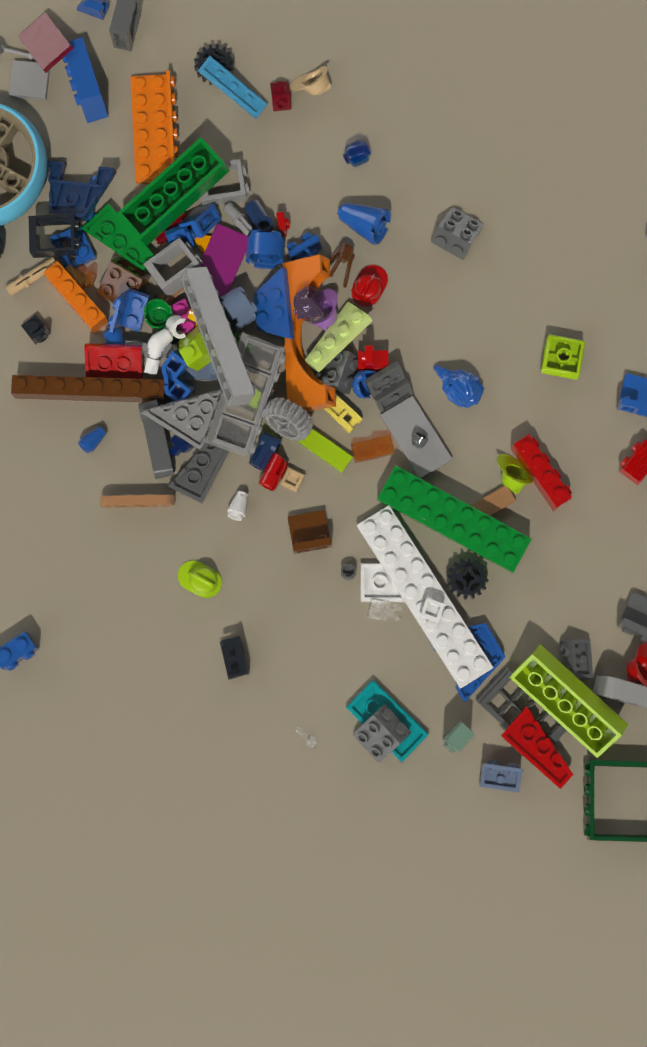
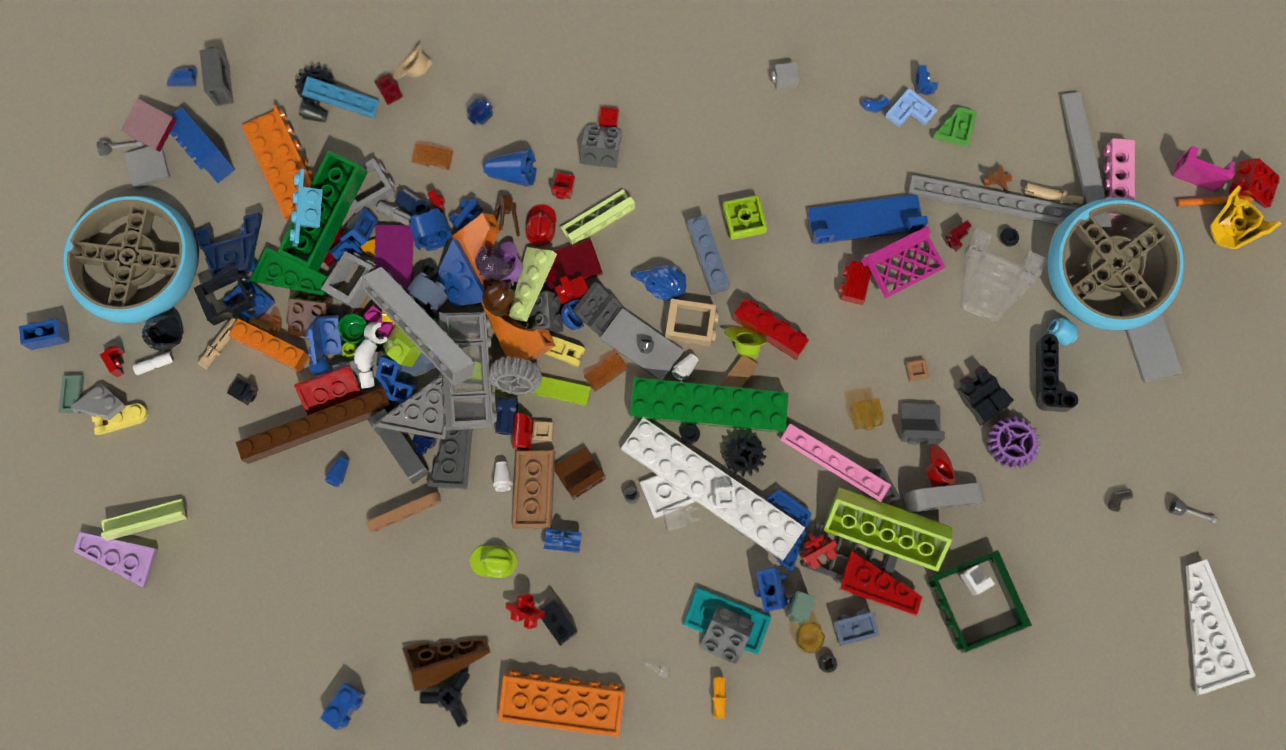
camera: 20 degrees left, 5 degrees down
none -> medium azure bracket [290,168,322,247]
none -> pearl dark grey cone [299,102,328,123]
none -> lime plate [342,343,358,360]
none -> reddish brown wedge [402,637,490,691]
none -> clear orange slope [411,144,454,170]
none -> black bush [419,670,470,727]
none -> pearl dark grey bush [421,262,439,280]
none -> reddish brown piece [482,280,515,317]
none -> orange bracket [498,670,625,737]
none -> red hips [505,593,545,629]
none -> medium nougat tile [512,450,555,529]
none -> blue hips [544,529,582,553]
none -> dark red tile [546,239,603,291]
none -> red bracket [551,173,575,200]
none -> yellowish green fence [560,190,635,245]
none -> red plate [599,107,619,128]
none -> tan window [665,299,719,346]
none -> white cone [672,353,699,382]
none -> black tile [681,424,700,444]
none -> sand blue brick [687,215,730,295]
none -> light orange axle [712,677,728,719]
none -> blue piece [755,568,792,612]
none -> bright pink plate [780,423,891,502]
none -> clear yellow hair [794,621,825,654]
none -> red hips [799,534,838,570]
none -> pearl dark grey bush [818,654,837,673]
none -> clear yellow head [850,398,884,431]
none -> white panel [960,565,995,596]

